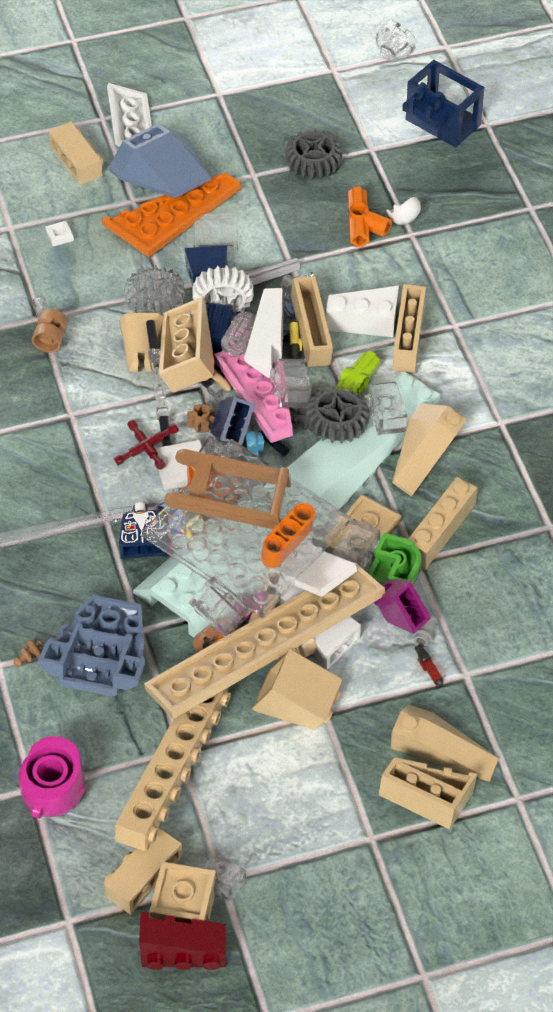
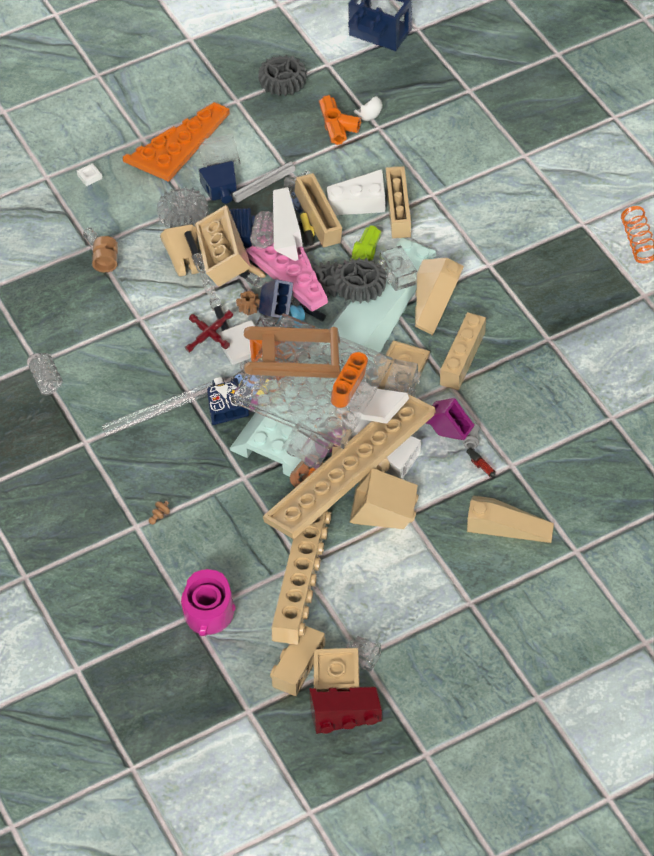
camera: 10 degrees left, 0 degrees up
sand blue wedge [38,595,145,697] -> none
tan brick [48,122,104,185] -> none
white slope [107,83,152,147] -> none
sand blue wedge [109,123,211,198] -> none
white gear [192,265,254,315] -> none
clear brick [270,358,311,408] -> none
bright green brick [368,533,422,586] -> none
tan wedge [379,758,477,829] -> none

